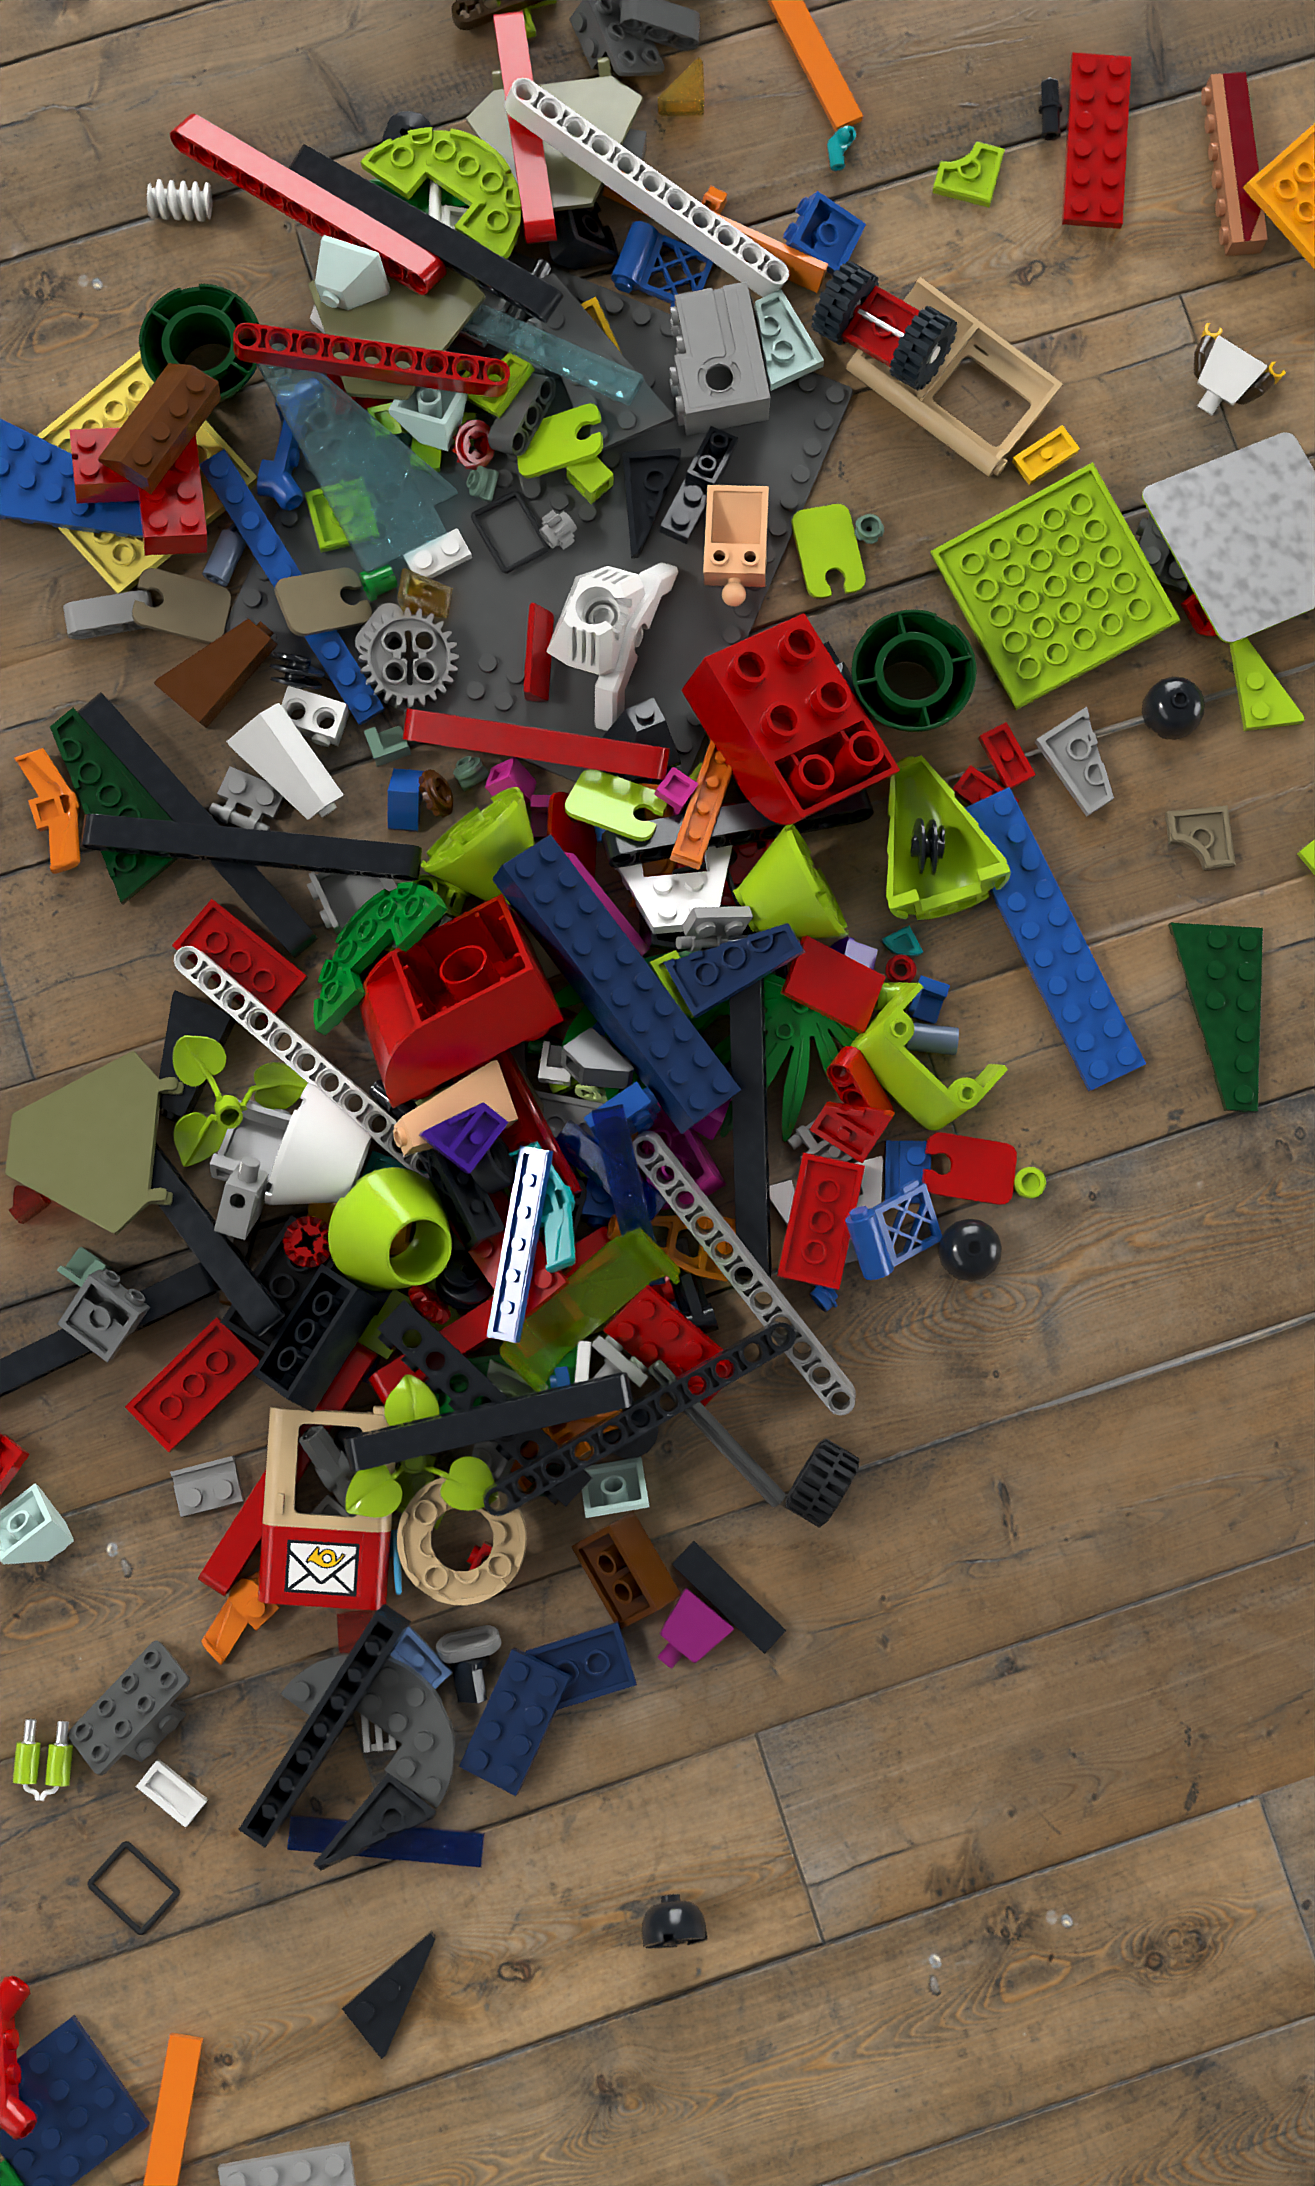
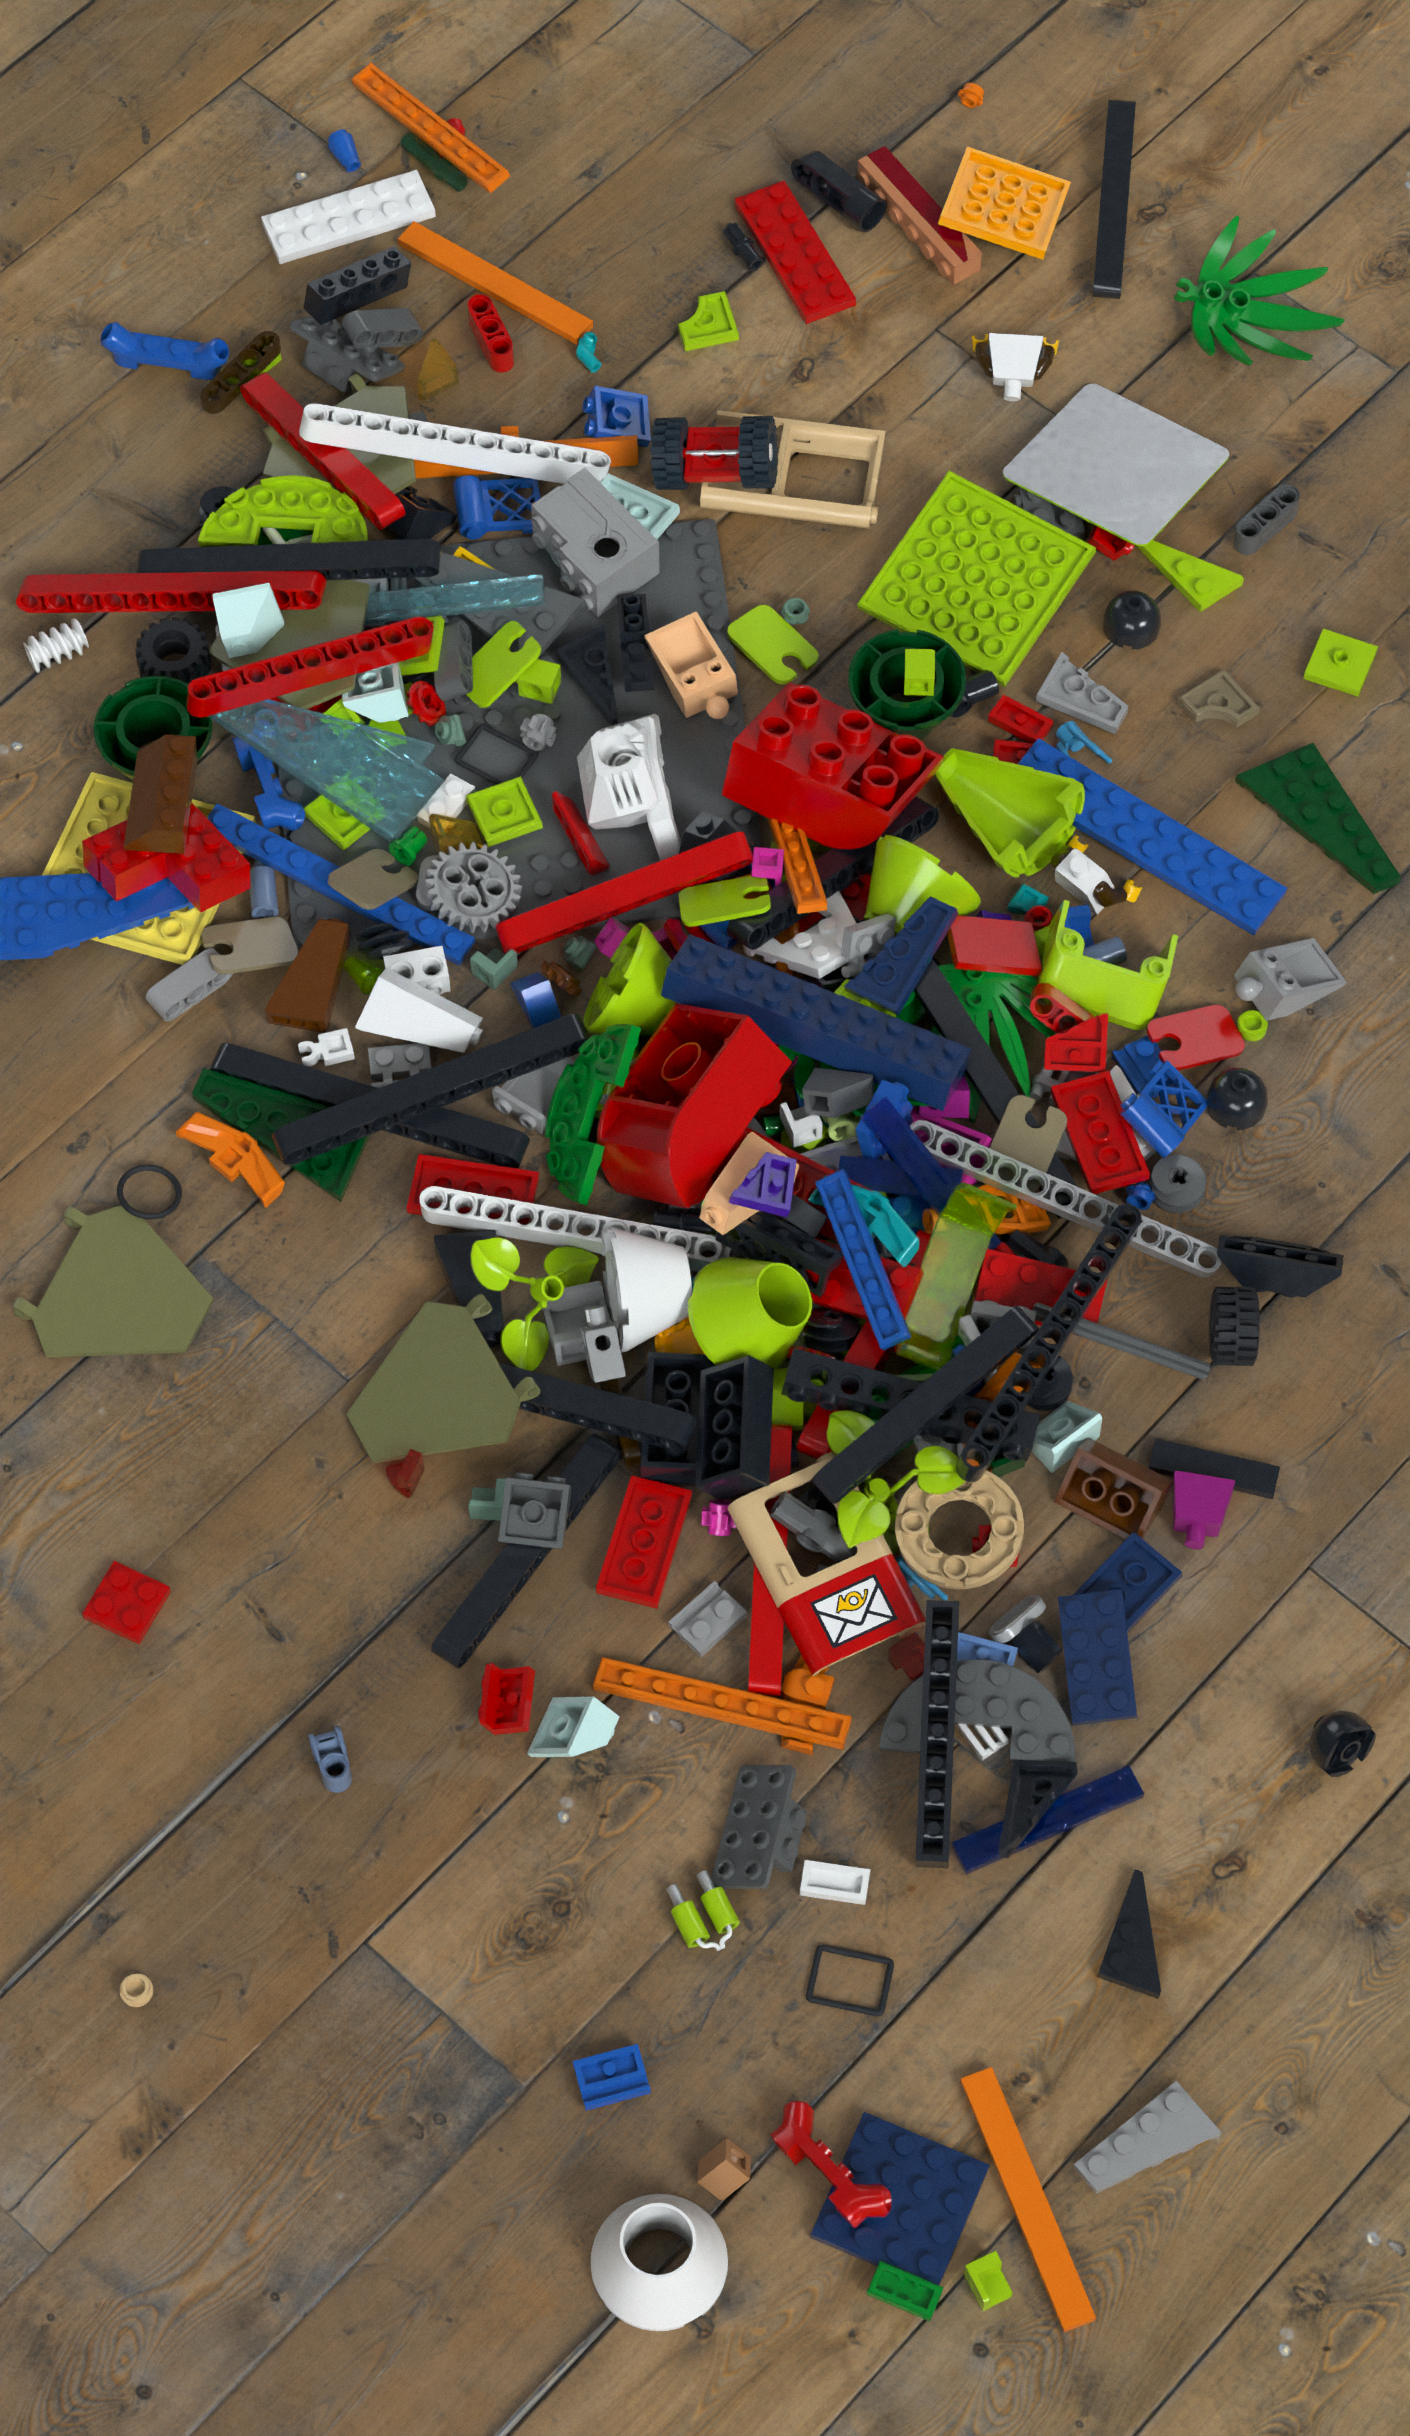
camera: 25 degrees left, 20 degrees down
red gear [283,1216,331,1267] -> none
black piece [910,818,945,875] -> none
yellow plate [1012,425,1080,485] -> none
none -> black tyre [135,617,212,684]
none -> white plate [298,1028,355,1067]
none -> clear neon green cone [343,956,383,995]
none -> lime plate [466,776,543,847]
none -> red beam [467,294,514,373]
none -> orange tile [593,1657,852,1750]
none -> dark pink gear [701,1499,737,1536]
none -> black beam [791,150,887,233]
none -> lime panel [904,649,935,696]
none -> black piece [950,670,999,718]
none -> dark tan piece [982,1095,1067,1193]
none -> torso [1051,835,1142,915]
none -> dark azure plant [1056,721,1112,764]
none -> dark grey piece [1150,1155,1206,1213]
none -> black wedge [1217,1235,1344,1298]
none -> light grey slope [1234,938,1347,1021]

